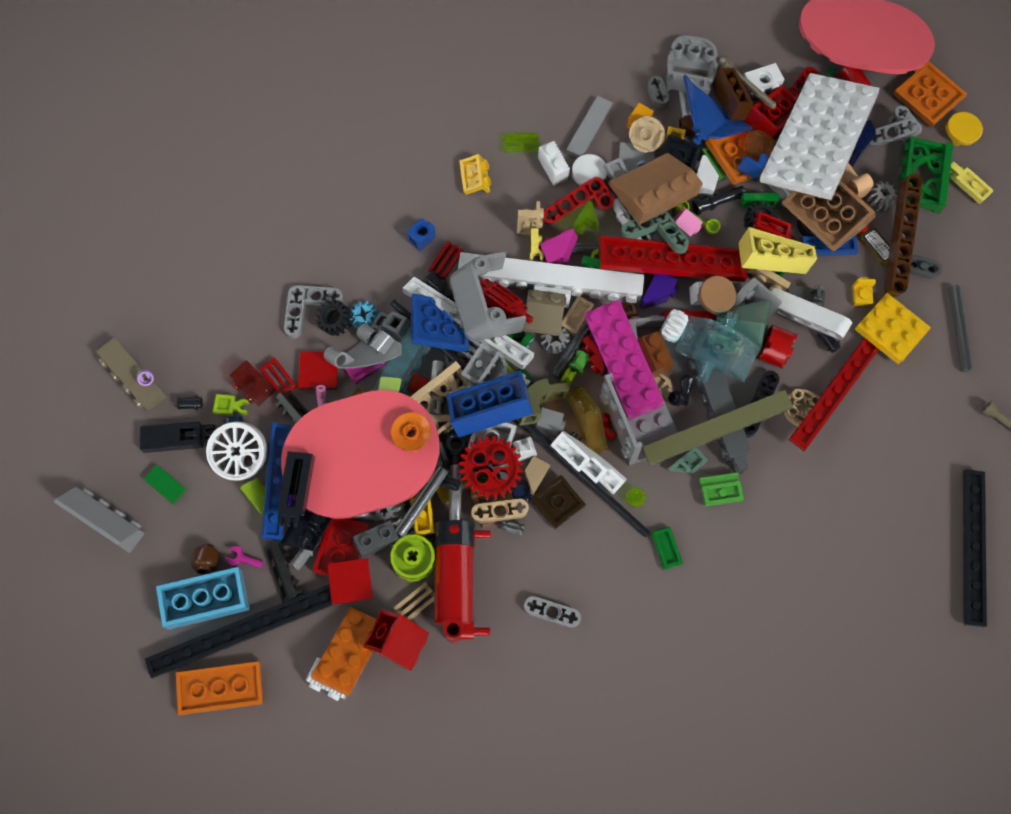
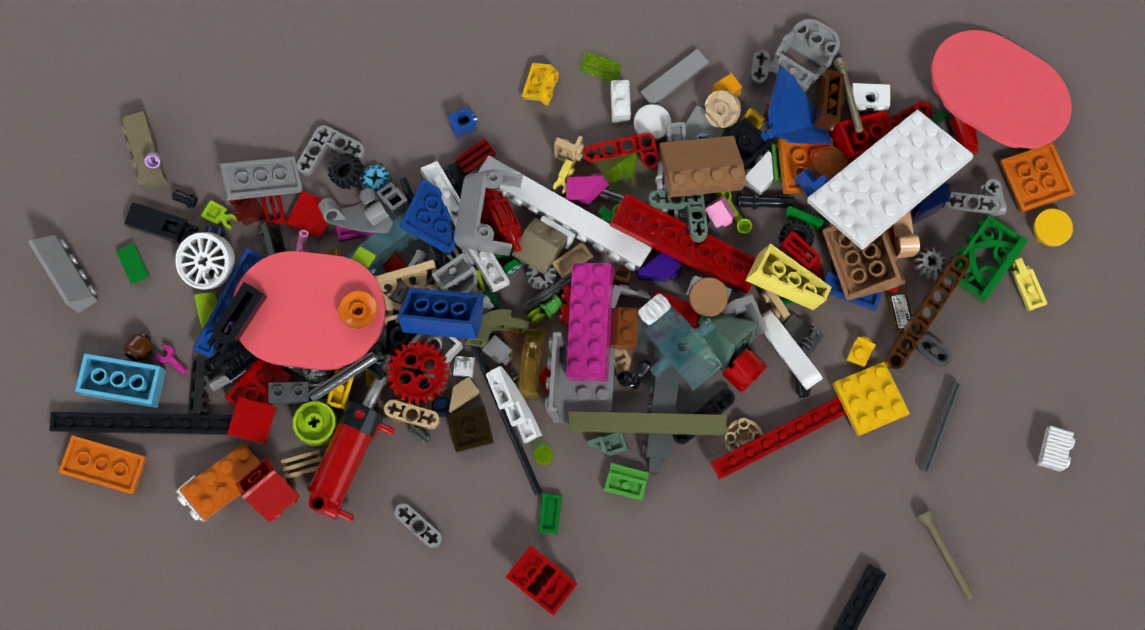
camera: 30 degrees right, 5 degrees up
none -> light grey tile [219,156,303,201]
none -> red bracket [505,545,578,616]

